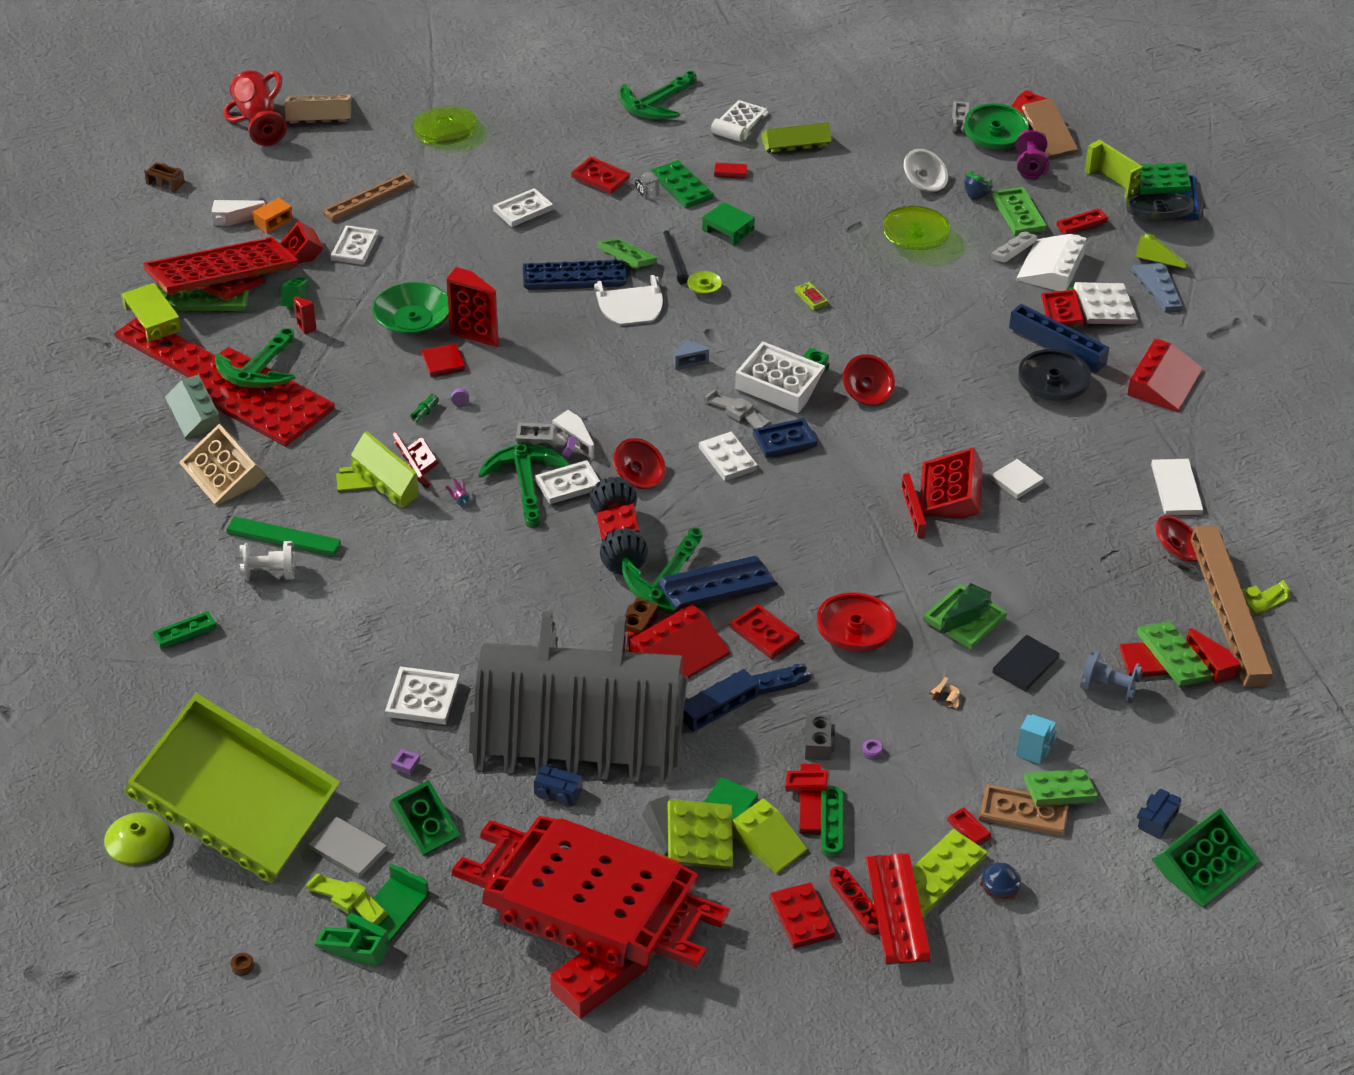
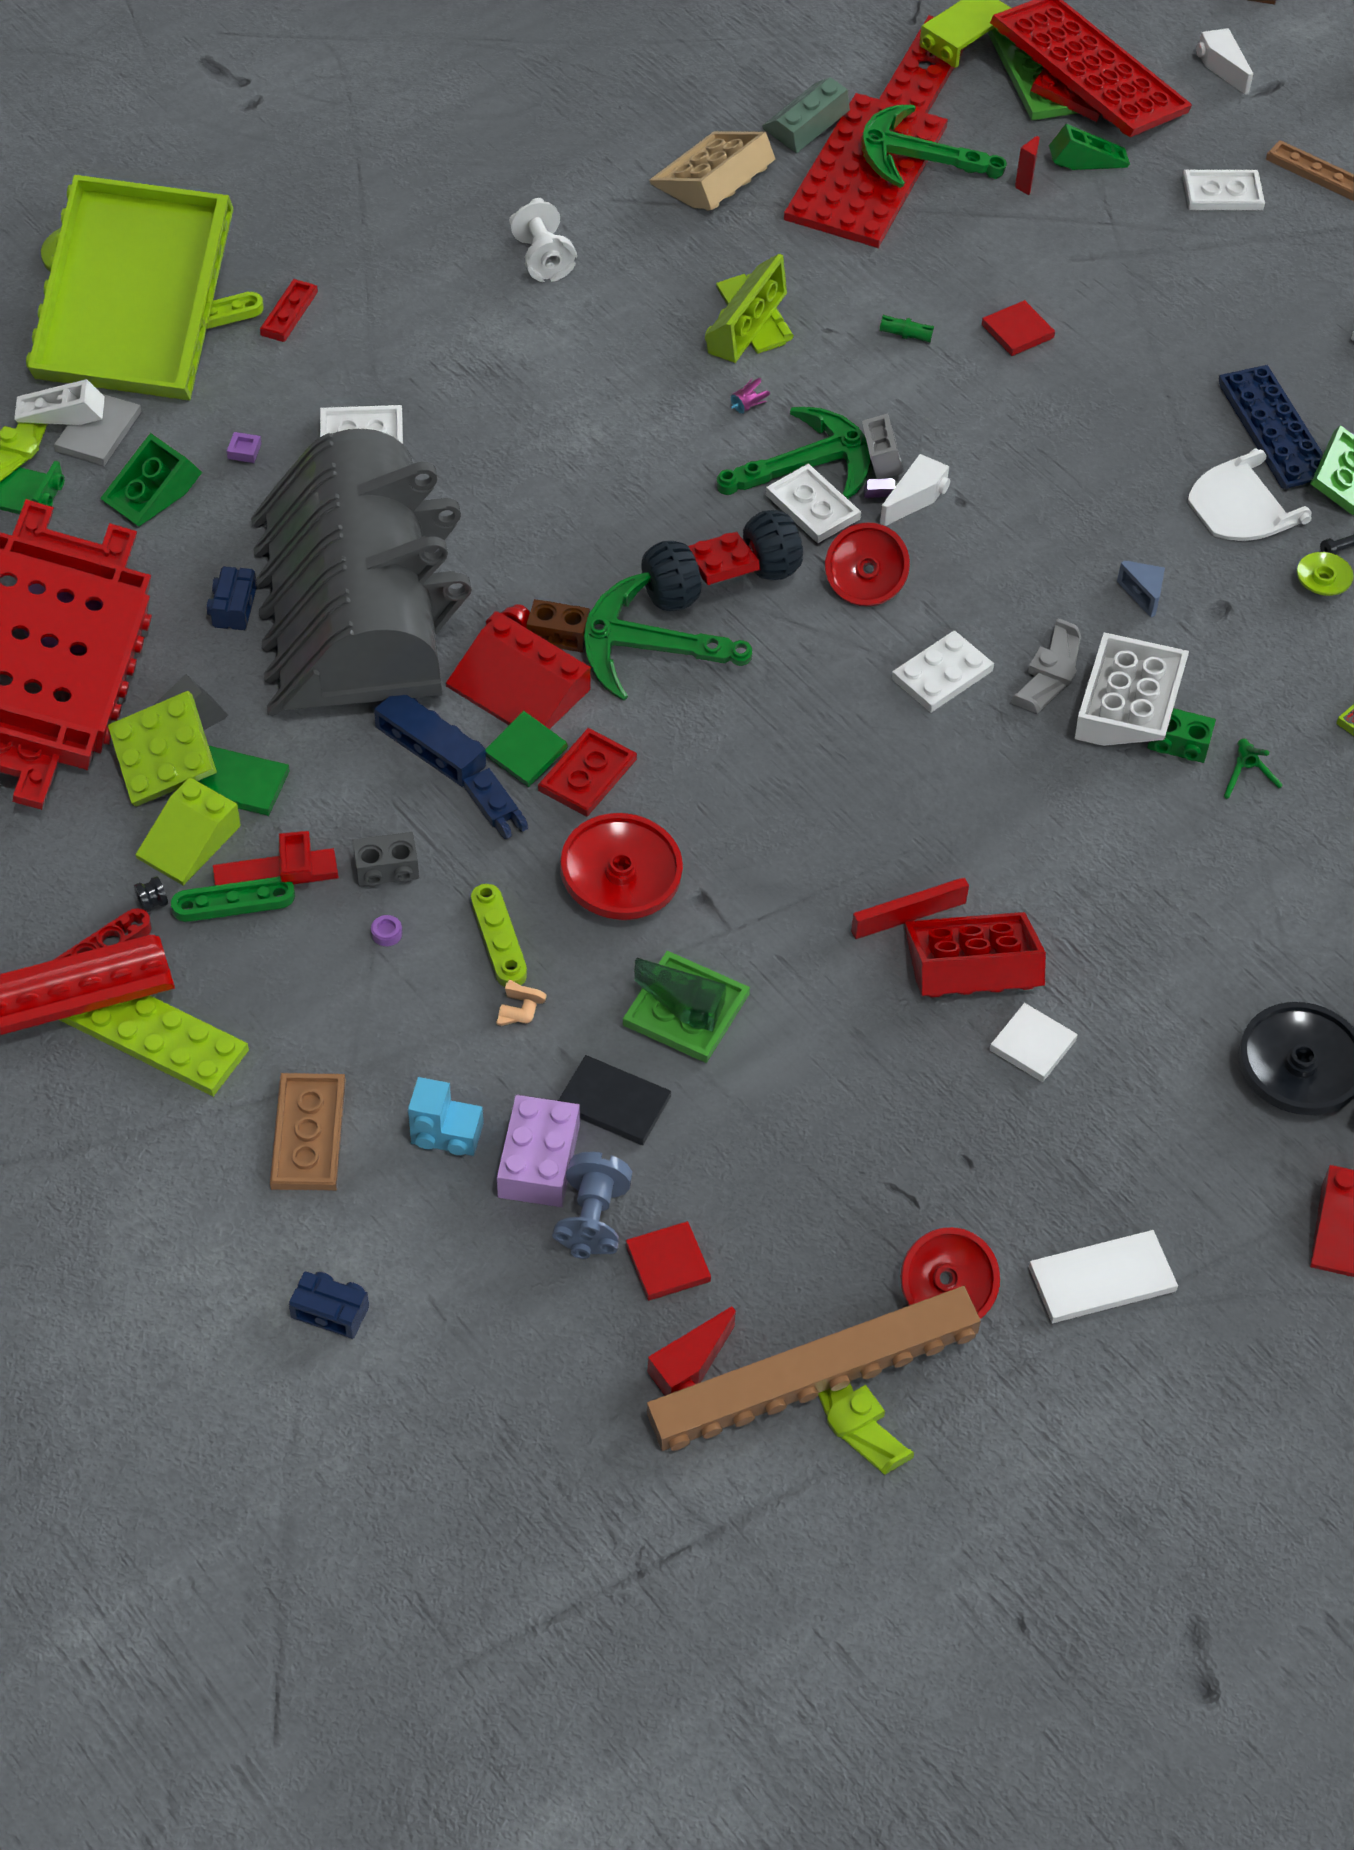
camera: 75 degrees right, 10 degrees up
green plate [152,611,217,650] -> none
green tile [226,516,341,557] -> none
orange brick [253,198,293,234] -> none
red slope [280,221,324,264] -> none
green dish [372,282,449,334] -> none
bracket [392,431,439,487] -> none
red slope [446,267,499,347] -> none
medium lavender tile [451,388,469,407] -> none
dark blue plate [658,556,778,610] -> none
dark blue plate [753,418,817,458] -> none
red plate [770,882,835,949] -> none
red dish [843,354,895,406] -> none
red tile [947,807,992,846] -> none
dark blue hair [980,862,1021,900] -> none
bright green plate [1024,769,1098,806] -> none
bright green plate [1136,622,1213,686] -> none
green slope [1152,808,1260,907] -> none
none -> white slope [15,379,105,425]
none -> black wheel [134,876,168,912]
none -> red tile [260,279,318,342]
none -> lime plate [471,884,527,987]
none -> green tile [486,711,568,787]
none -> lavender brick [497,1095,580,1207]
none -> green plant [1224,738,1283,799]

